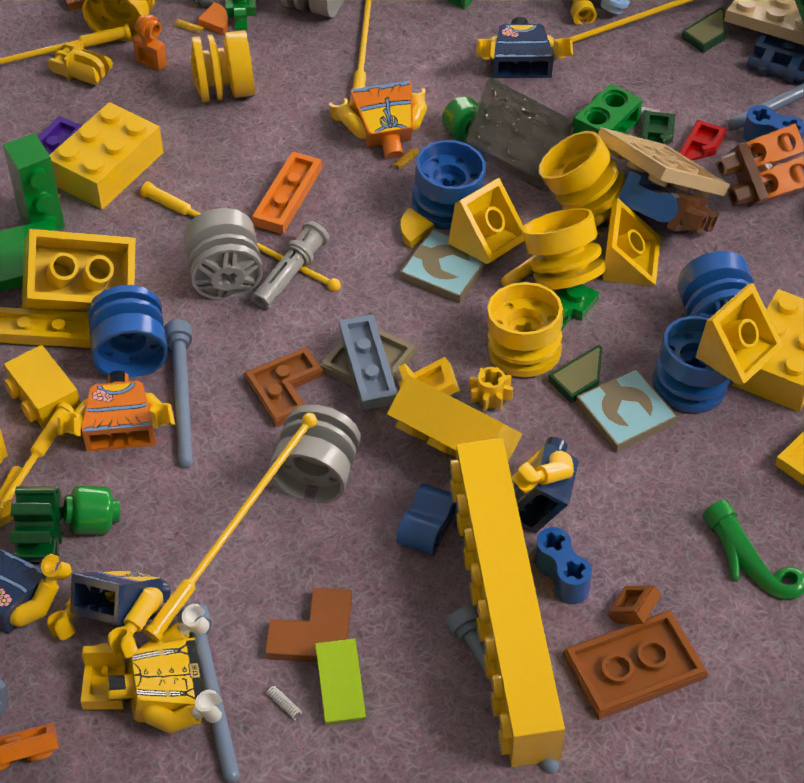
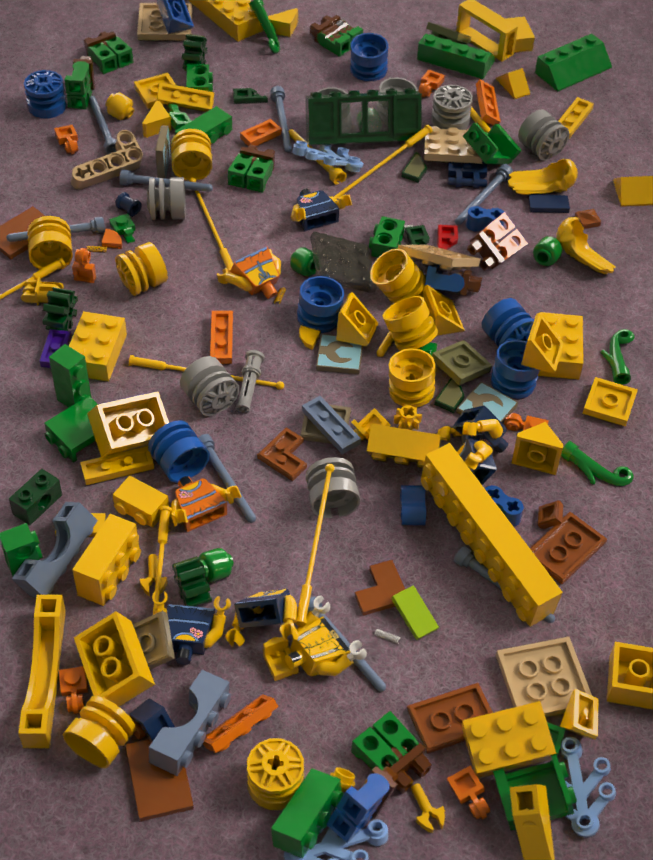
camera: 25 degrees left, 0 degrees up
none -> dark green gear [42,287,78,331]
none -> olive plate [432,340,493,385]
none -> torso [437,405,509,453]
none -> orange plate [504,413,549,431]
none -> yellow slope [511,422,563,475]

